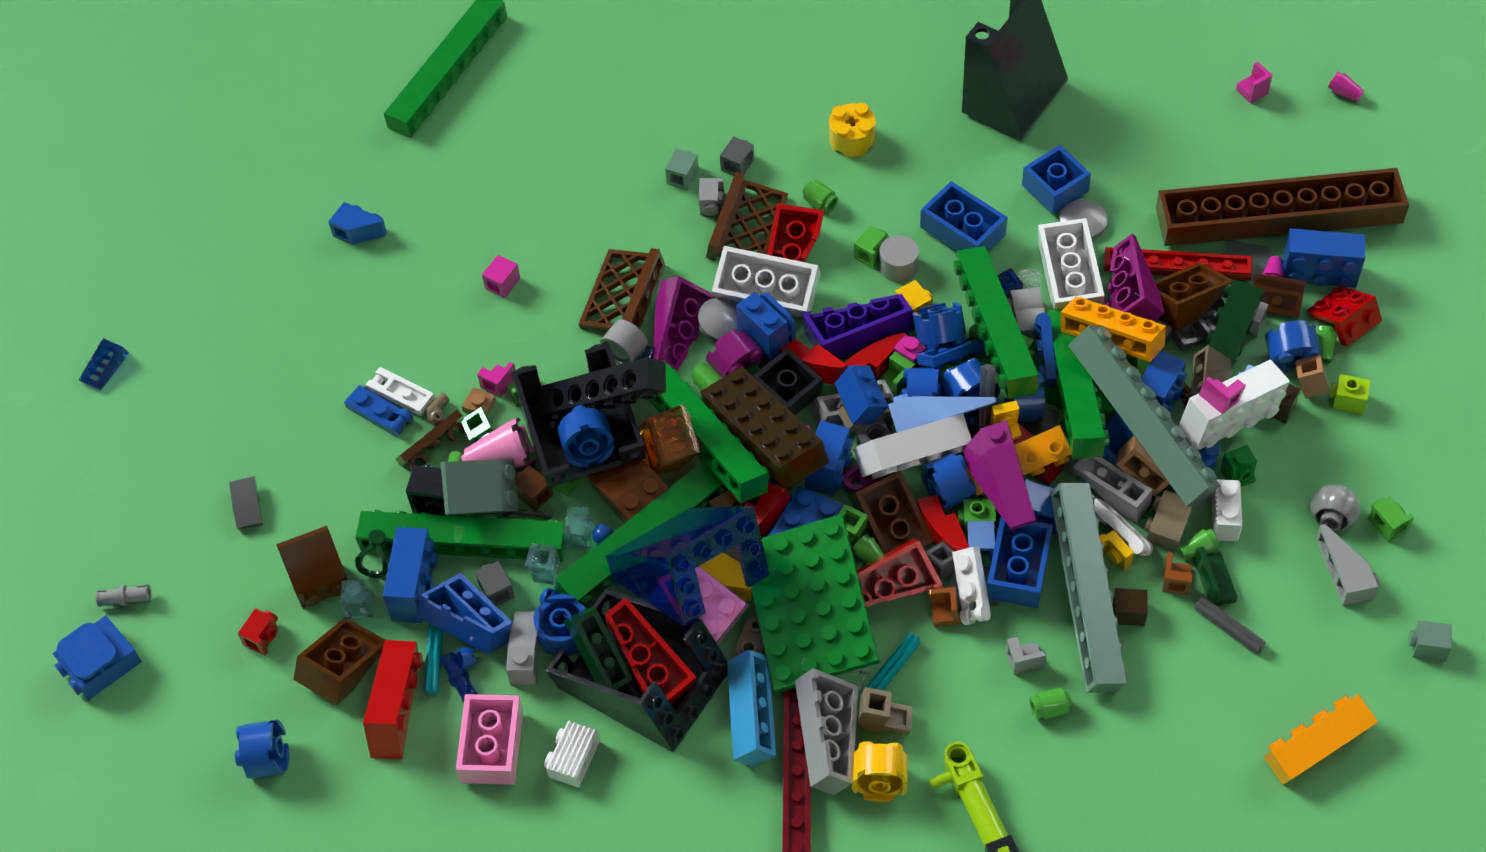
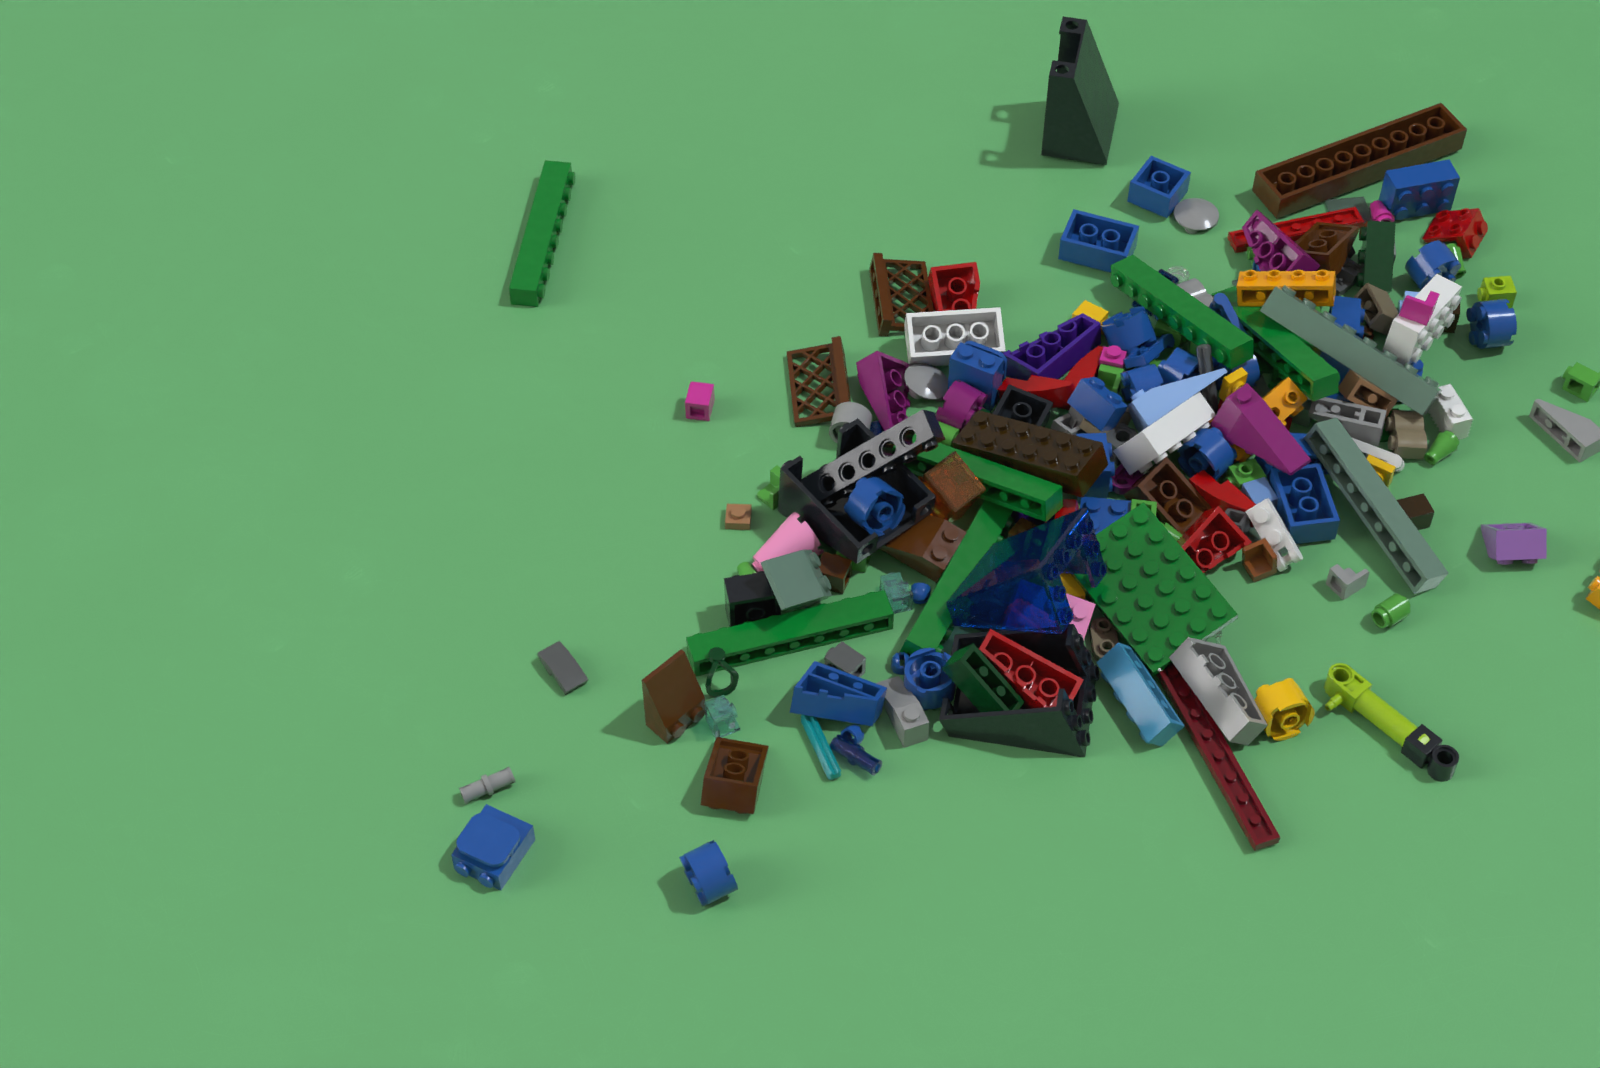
camera: 25 degrees left, 5 degrees down
clear blue slope [79,338,129,391] -> none
red brick [237,608,278,656] -> none
blue slope [328,202,387,245] -> none
blue plate [344,385,414,437] -> none
red wedge [363,640,423,759] -> none
white plate [364,367,435,416] -> none
blue brick [383,527,438,623] -> none
reddish brown plate [396,409,465,471] -> none
dark tan arm [426,392,450,426] -> none
bright pink brick [456,694,523,785] -> none
brick [460,407,496,444] -> none
dark pink panel [477,362,516,398] -> none
dark grey hinge [502,509,553,520] -> none
clear light blue brick [525,543,560,585] -> none
white brick [544,721,600,788] -> none
sand green brick [665,149,699,190] -> none
light grey brick [699,178,724,216] -> none
dark grey brick [720,136,755,176] -> none
bright green brick [803,180,839,213] -> none
yellow brick [829,102,876,157] -> none
bright green brick [854,225,889,269] -> none
dark tan brick [858,687,913,736] -> none
teal axle [866,633,920,690] -> none
light grey piece [880,235,919,282] -> none
white brick [1038,218,1105,309] -> none
dark orange panel [1162,552,1193,595] -> none
dark green panel [1194,547,1237,606] -> none
dark grey axle [1195,597,1266,654] -> none
green brick [1220,445,1257,487] -> none
dark pink panel [1236,62,1273,104] -> none
reddish brown plate [1254,273,1306,317] -> none
medium nougat brick [1295,354,1330,399] -> none
light grey plant [1310,484,1361,531] -> none
dark pink cone [1328,71,1365,102] -> none
none -> blue brick [1466,299,1517,349]
none -> medium lavender slope [1481,523,1547,565]

